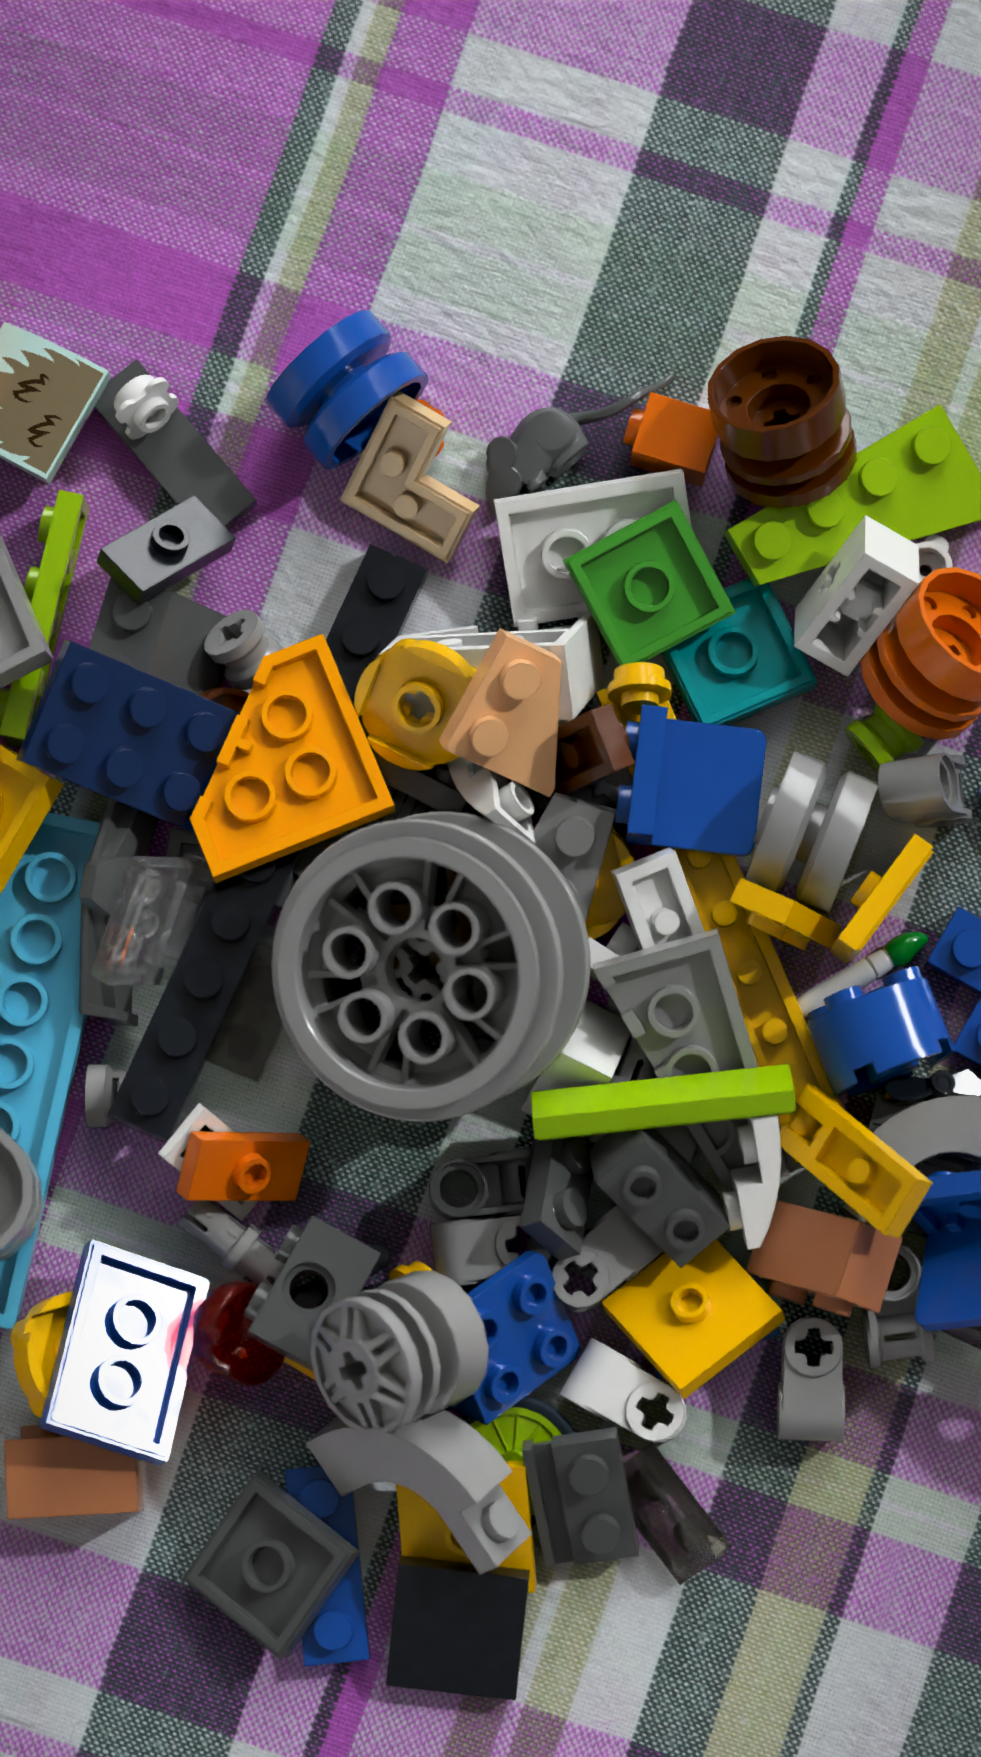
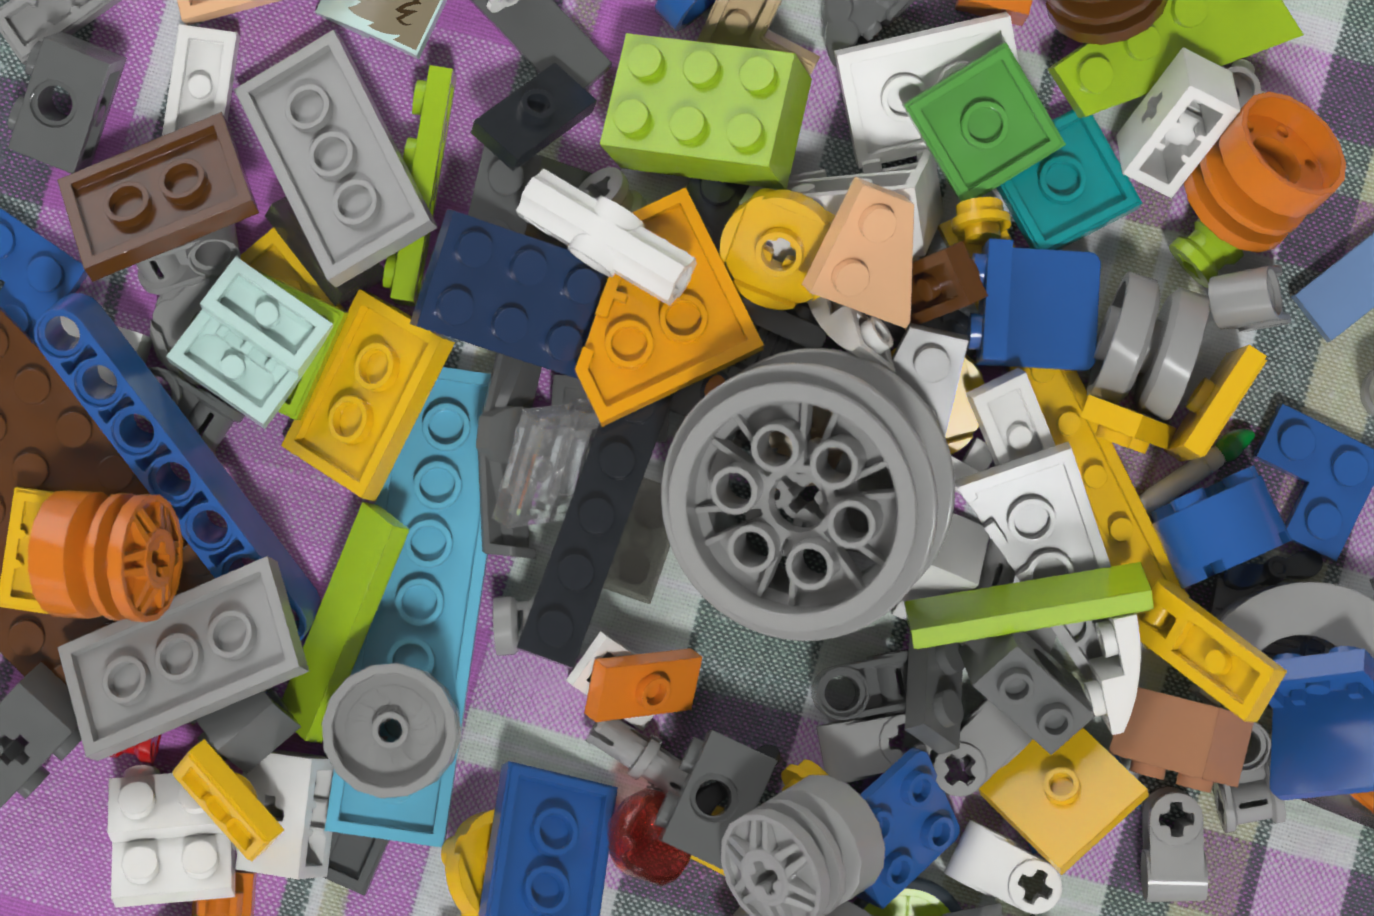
camera: 10 degrees left, 5 degrees up
none -> white piece [516,169,697,306]
none -> lime brick [599,33,812,190]

